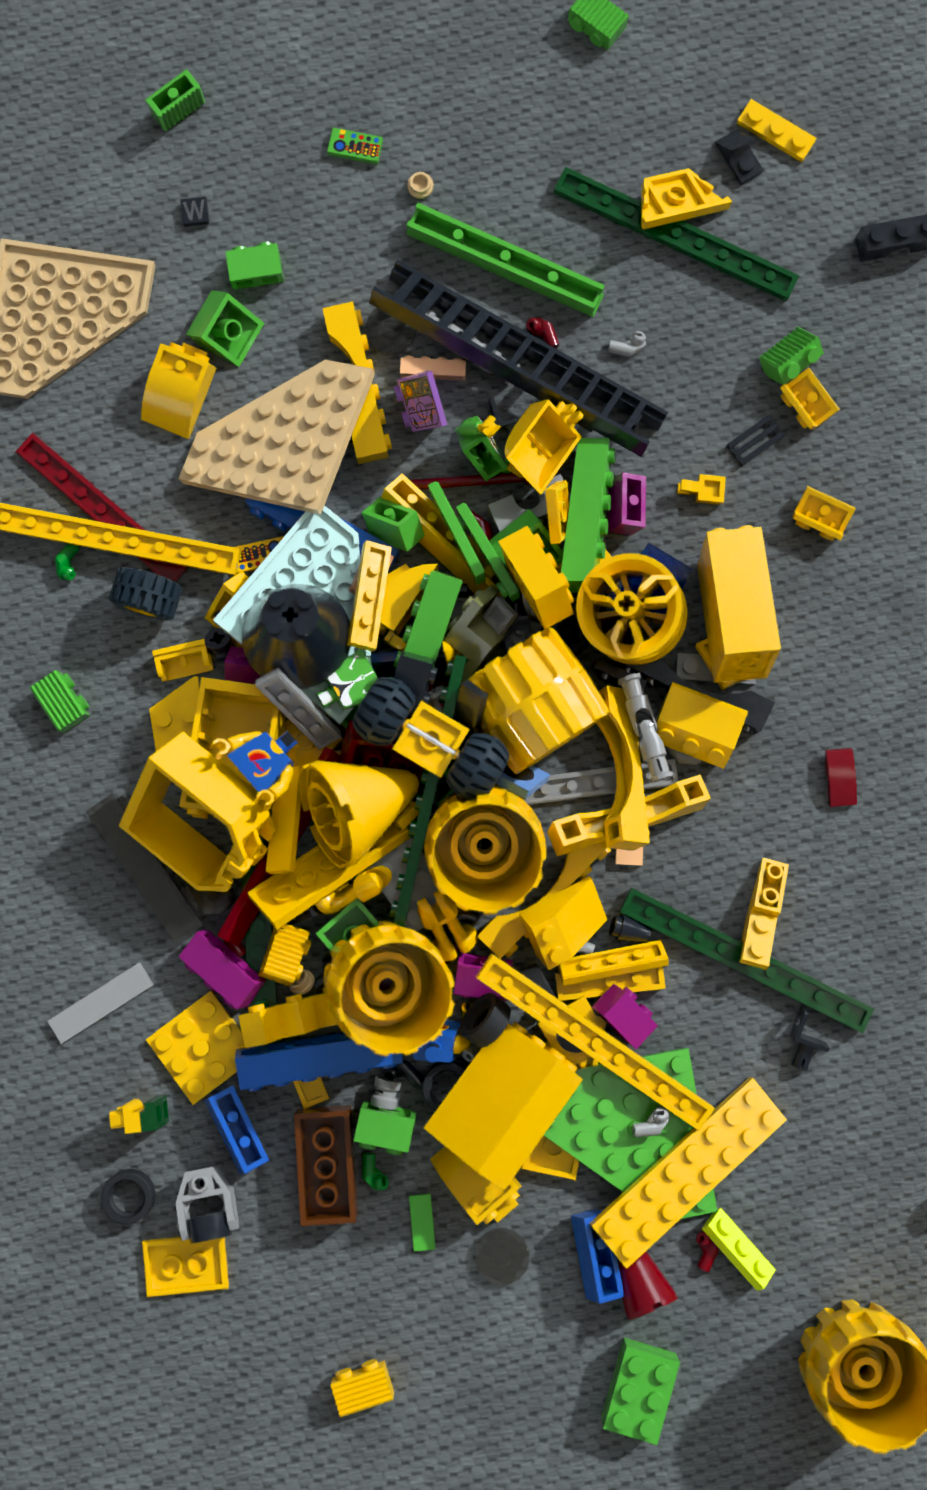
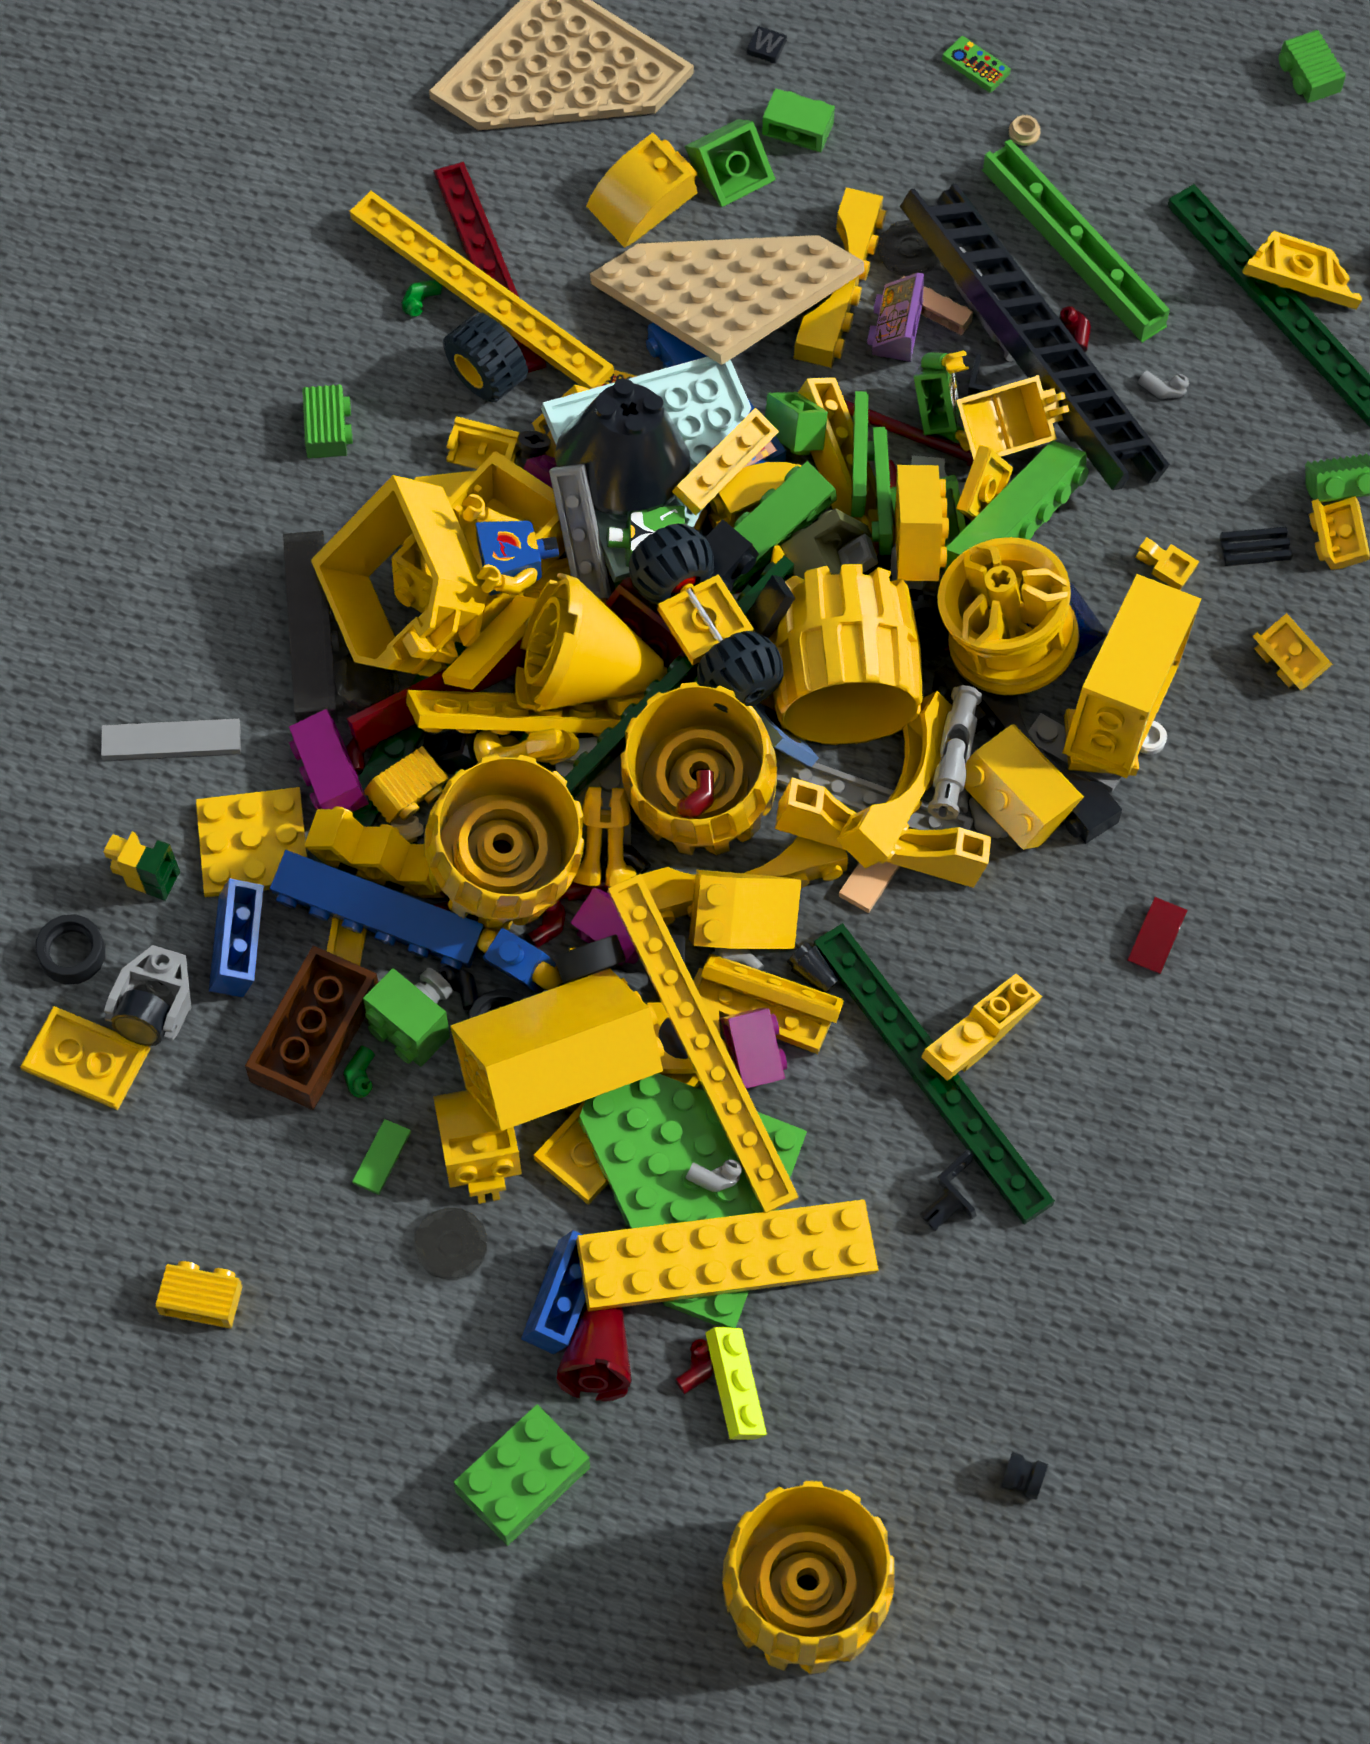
camera: 25 degrees right, 20 degrees down
magenta brick [607,472,646,536] -> none
none -> dark red arm [677,770,714,818]

